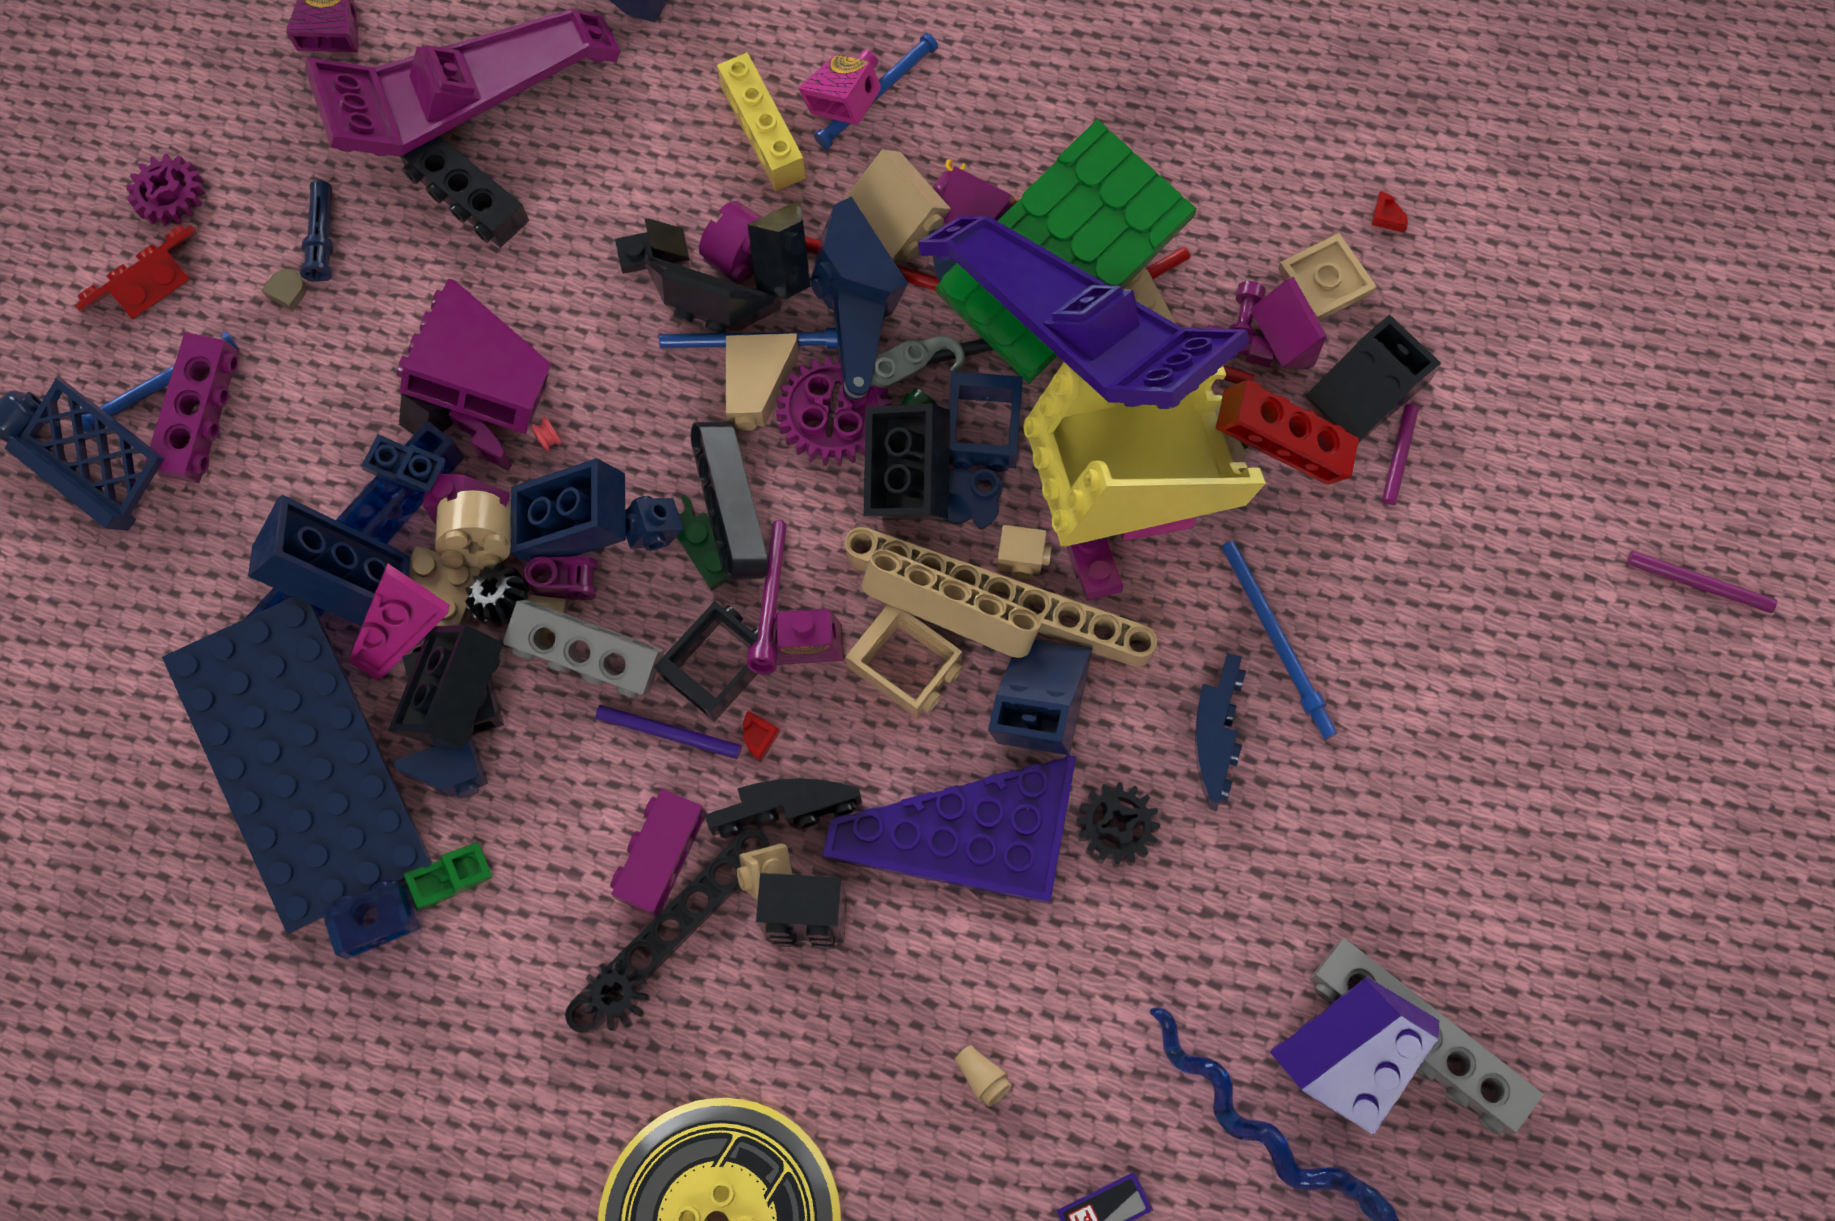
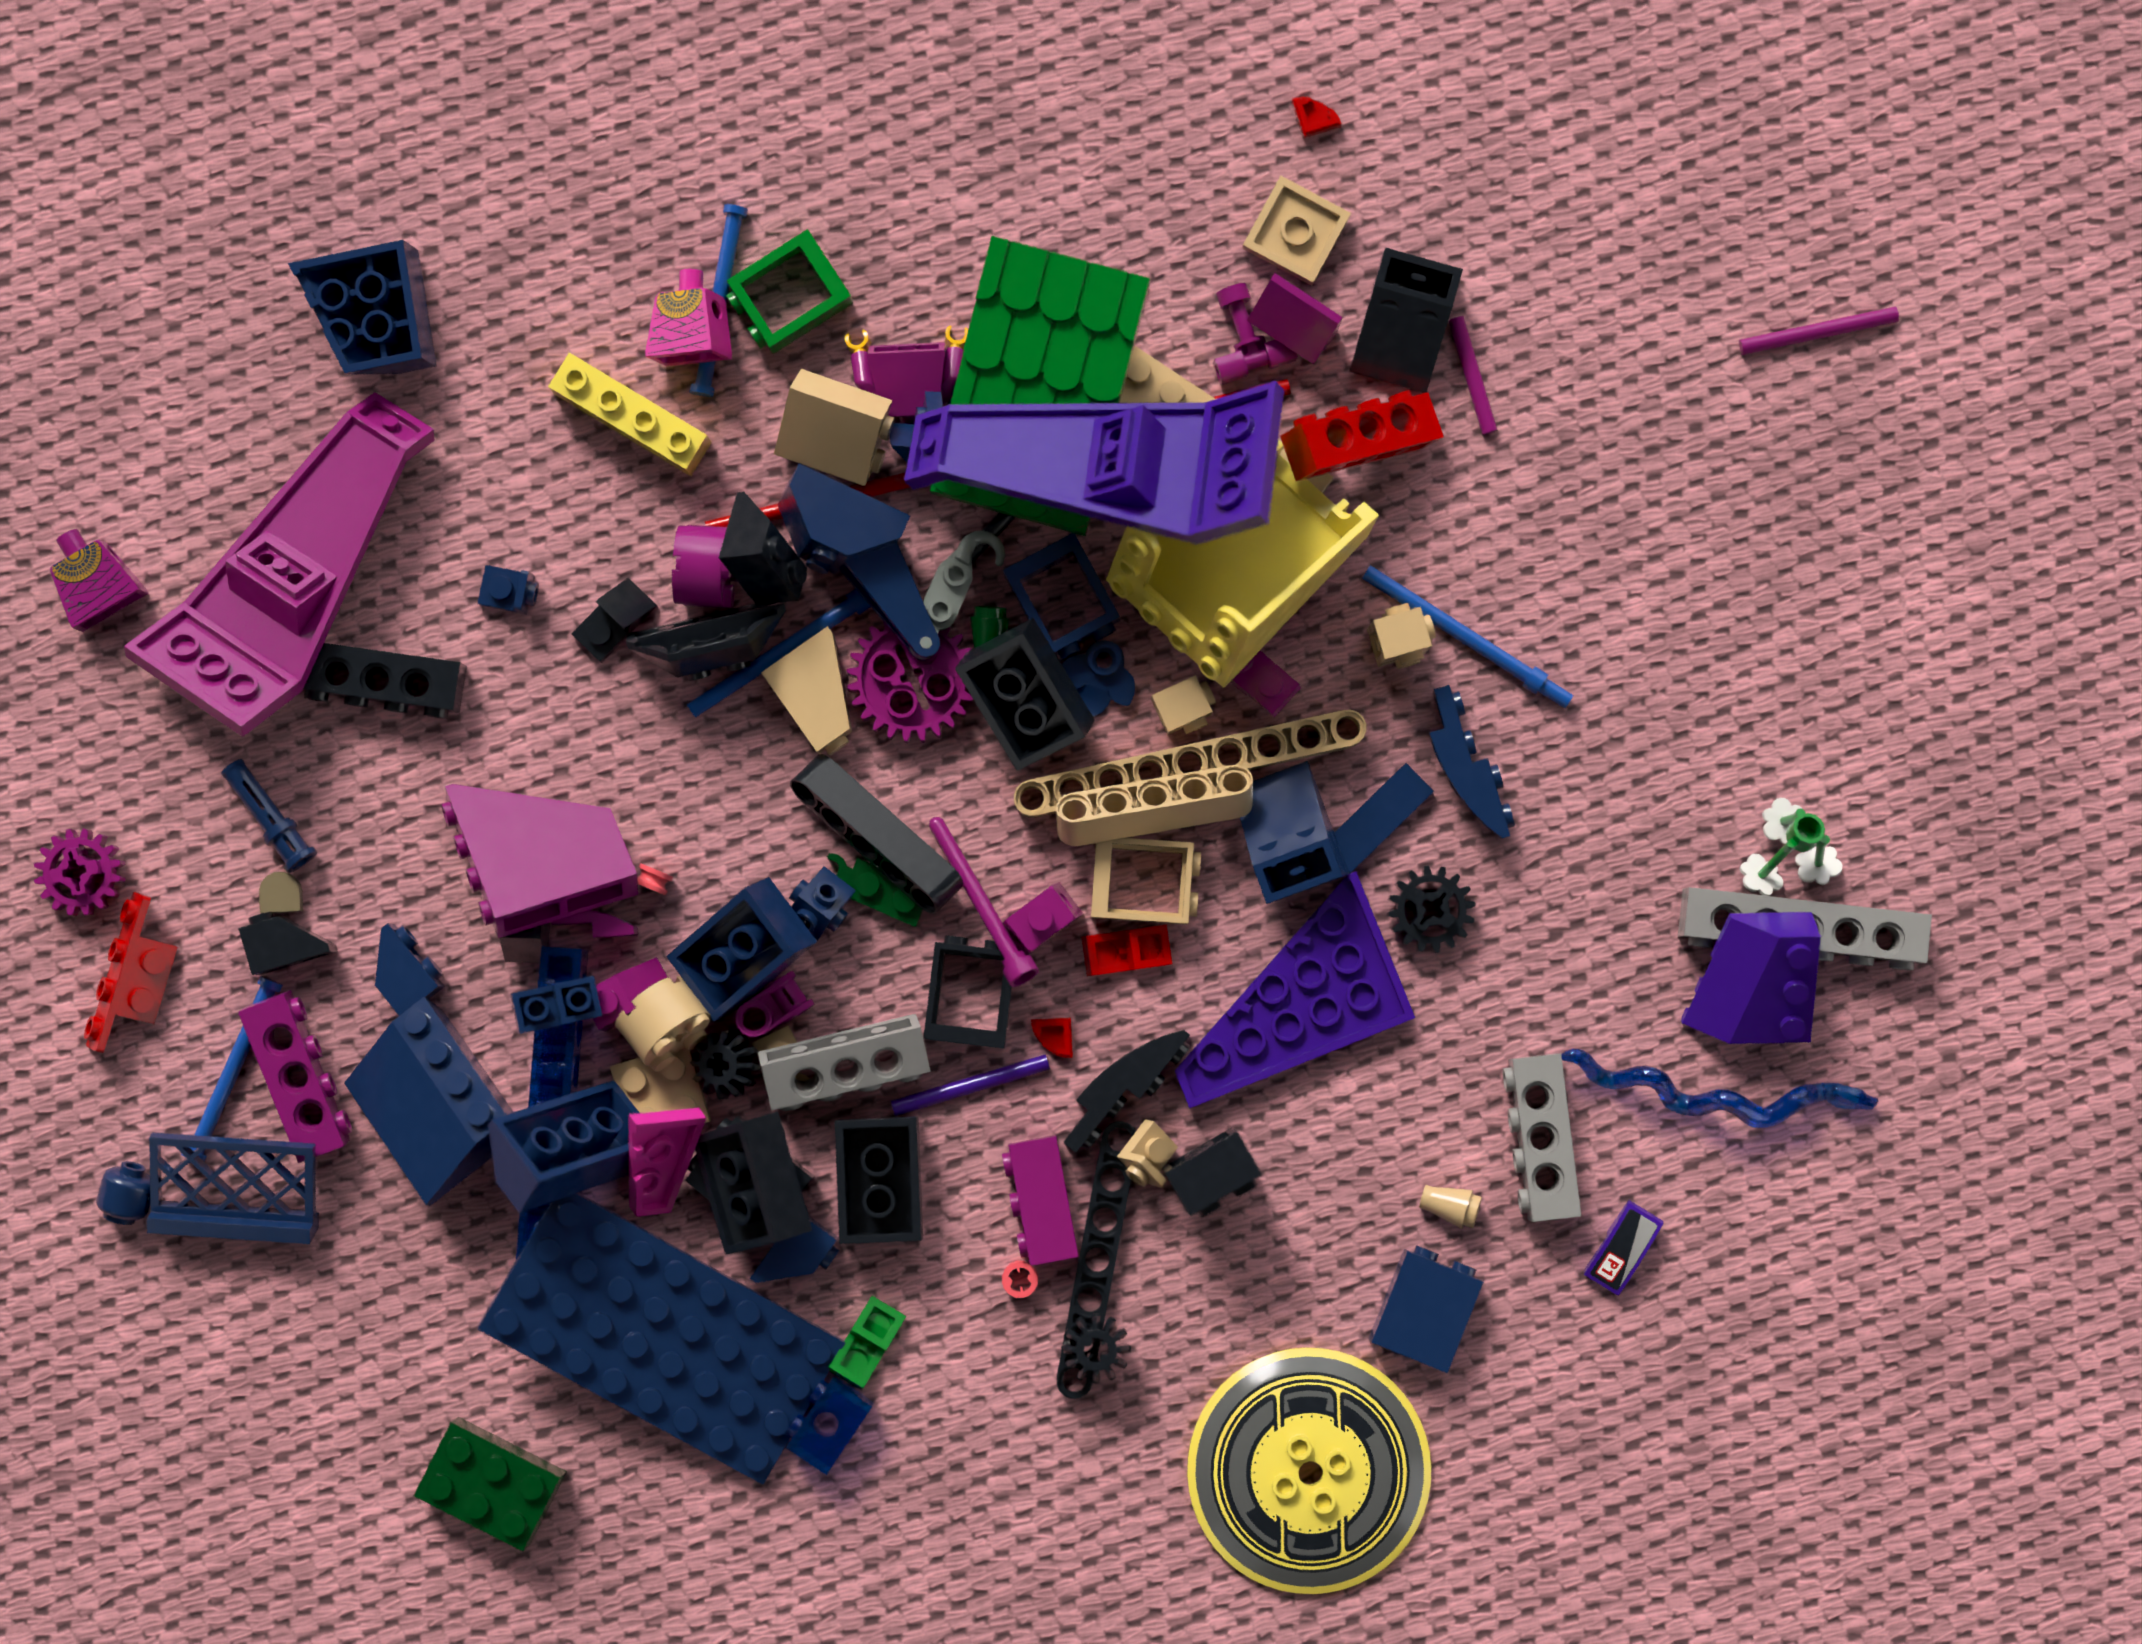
camera: 35 degrees left, 15 degrees up
none -> black slope [238,912,338,975]
none -> dark blue slope [344,997,513,1207]
none -> dark blue slope [375,923,445,1016]
none -> dark green brick [413,1417,567,1552]
none -> dark blue bracket [477,565,539,615]
none -> green window [726,229,853,354]
none -> black brick [835,1116,923,1244]
none -> coral bush [1002,1260,1038,1298]
none -> red slope [1081,924,1173,977]
none -> dark blue tile [1334,763,1434,874]
none -> tan brick [1367,603,1436,669]
none -> dark blue brick [1368,1245,1484,1373]
none -> light grey brick [1503,1053,1581,1222]
none -> white plant [1740,798,1842,896]

